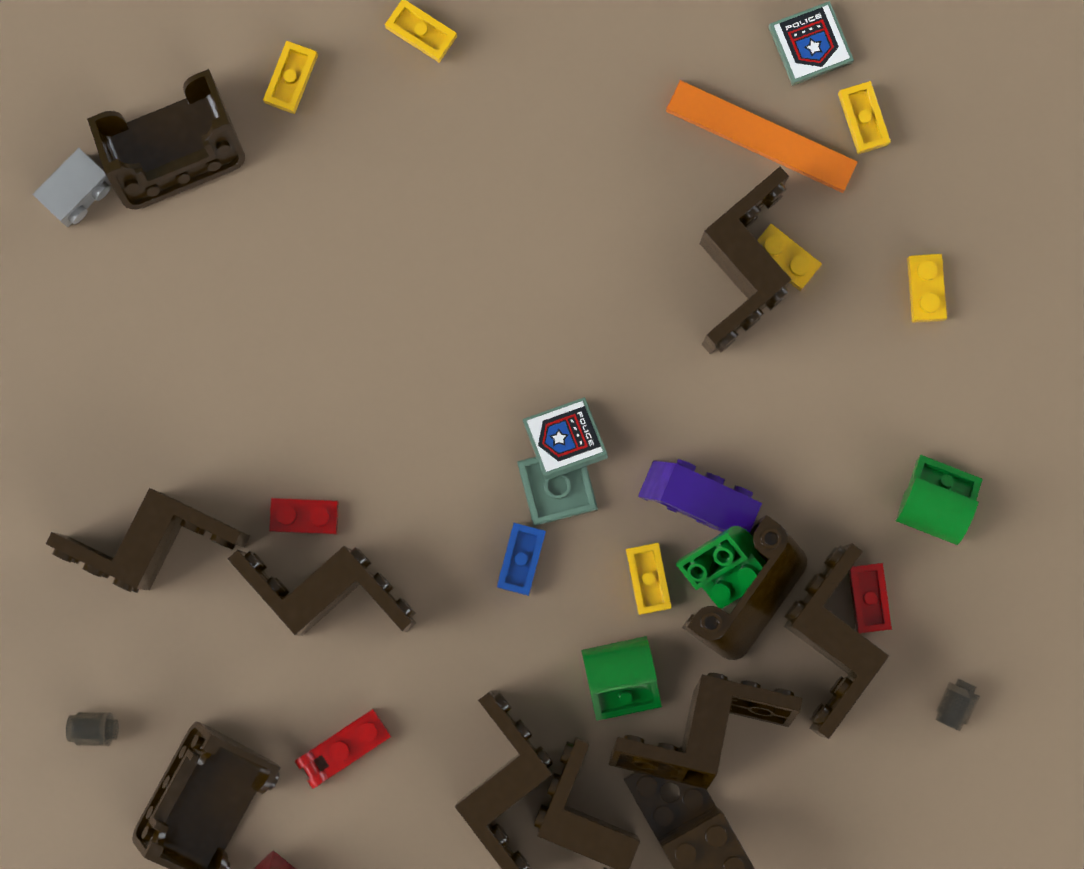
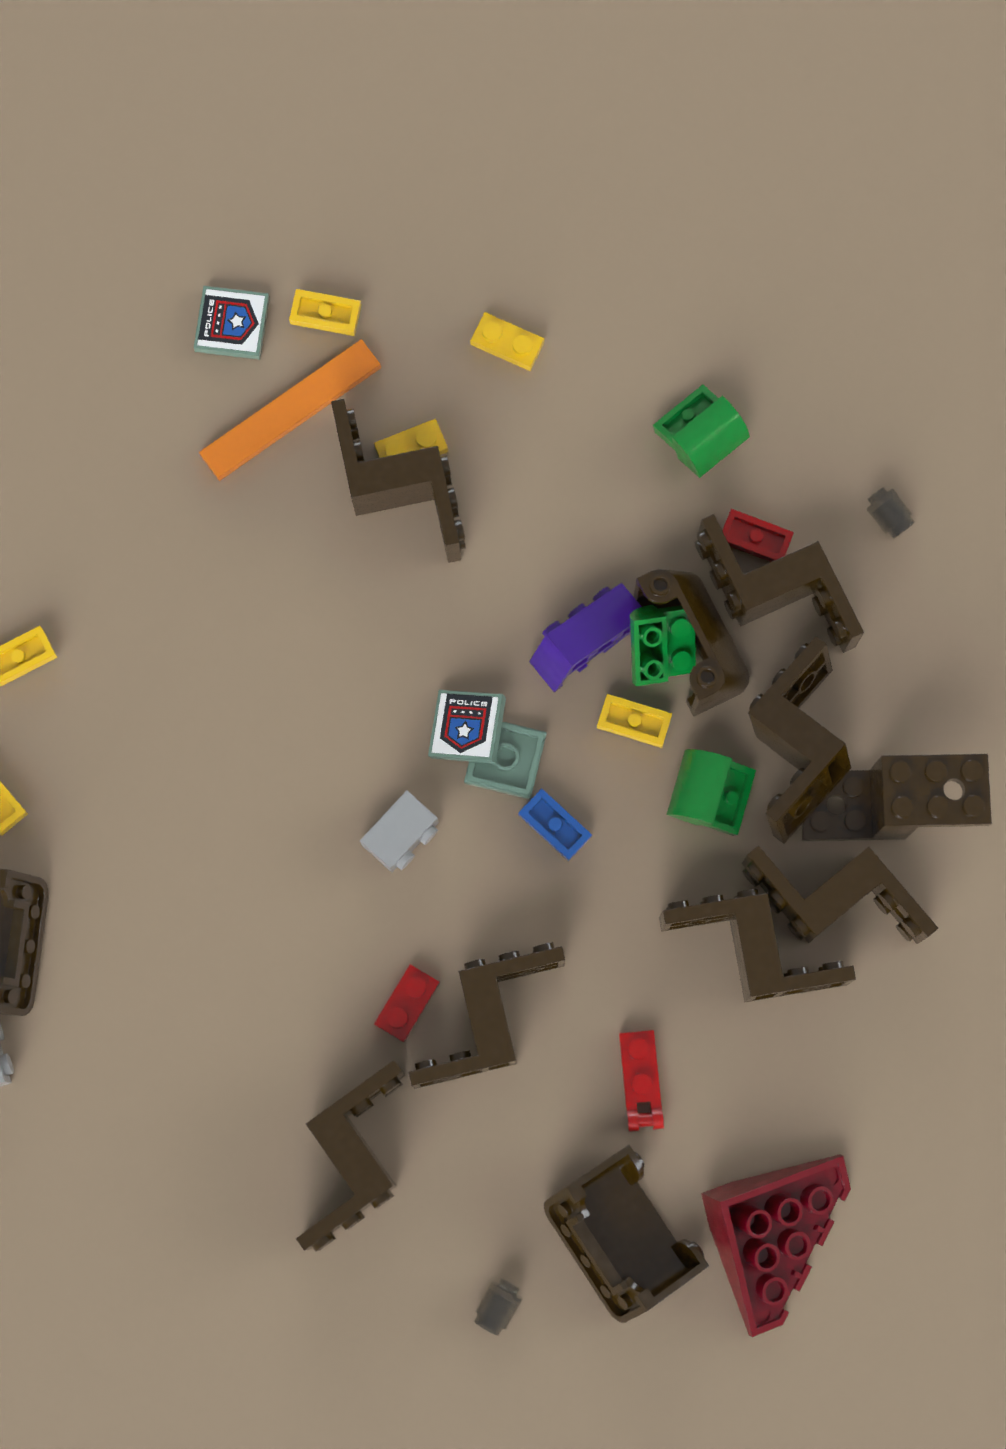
camera: 60 degrees left, 5 degrees down
none -> light grey brick [360,790,439,873]

